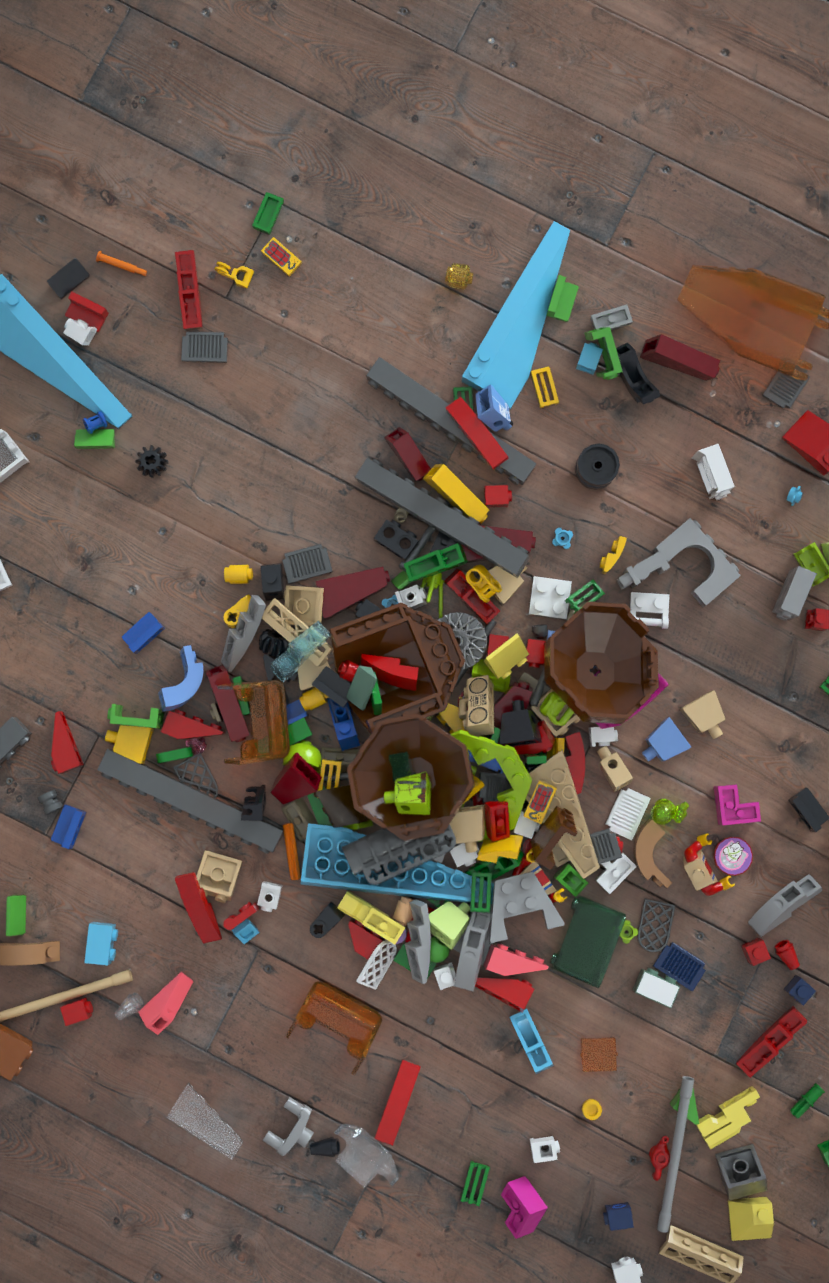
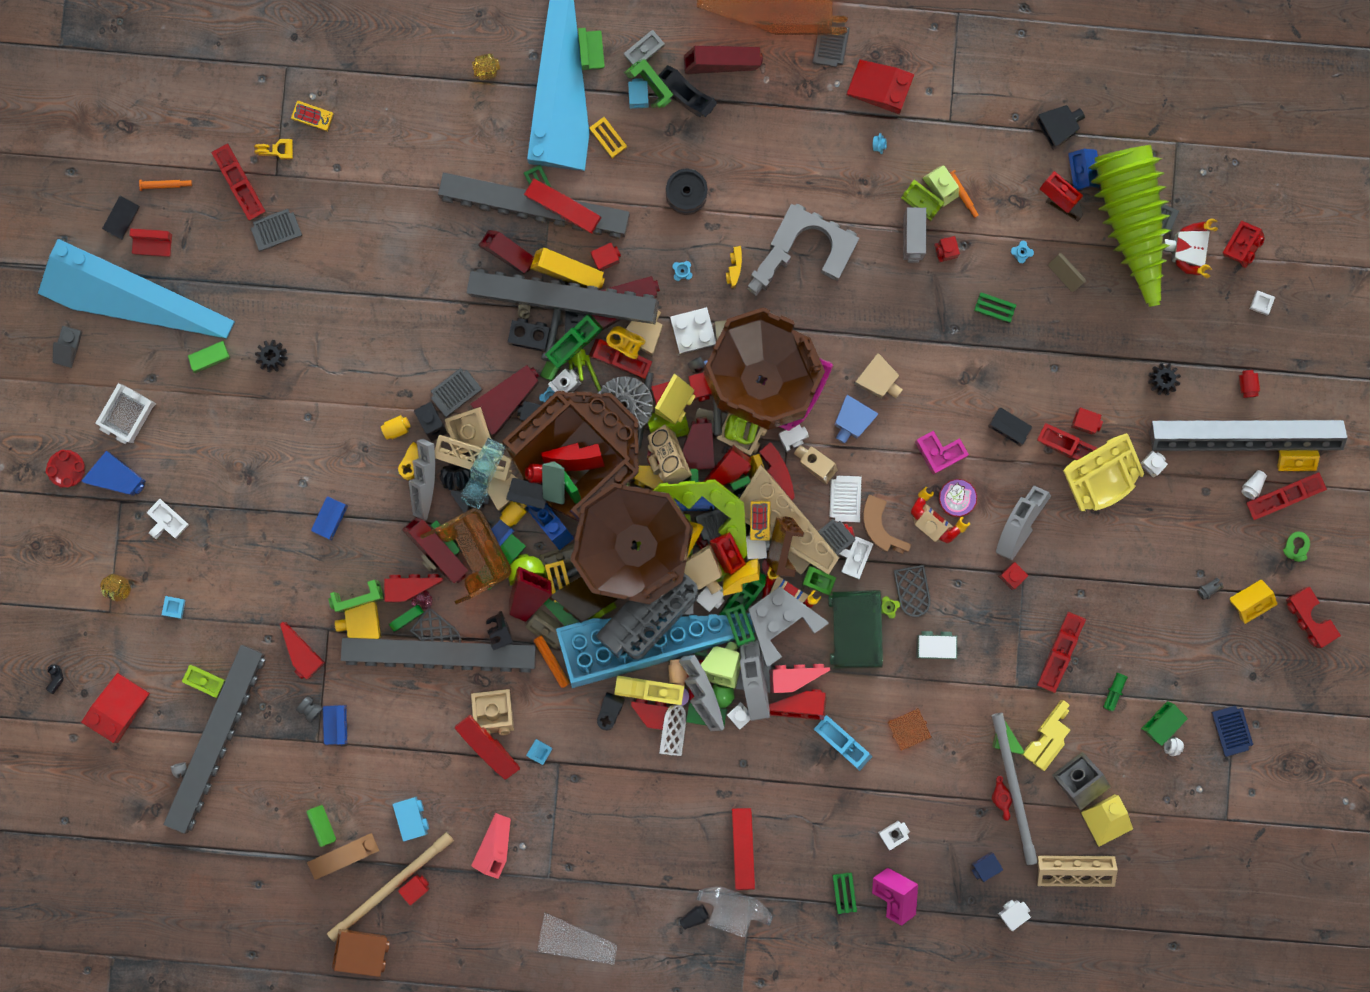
camera: 25 degrees left, 0 degrees up
white brick [63,318,98,346] -> none
blue bush [82,411,108,434] -> none
clear cone [114,993,144,1021] -> none
medium blue arch [158,645,203,712] -> none
red plate [223,901,261,930] -> none
green tile [252,192,284,235] -> none
white brick [257,881,283,912] -> none
light grey connector [263,1097,314,1156] -> none
clear orange windscreen [285,981,382,1075] -> none
lime torso [384,772,431,815] -> none
clear green panel [389,751,414,784] -> none
medium blue torso [475,384,513,431] -> none
black torso [499,700,542,747] -> none
green tile [565,579,605,614] -> none
yellow tile [582,1099,602,1120] -> none
white plate [630,592,669,629] -> none
clear neon green piece [651,799,689,825] -> none
dark blue window [653,942,706,992] -> none
white window [692,444,735,500] -> none
red cone [775,940,800,970] -> none
dark blue brick [783,975,816,1006] -> none

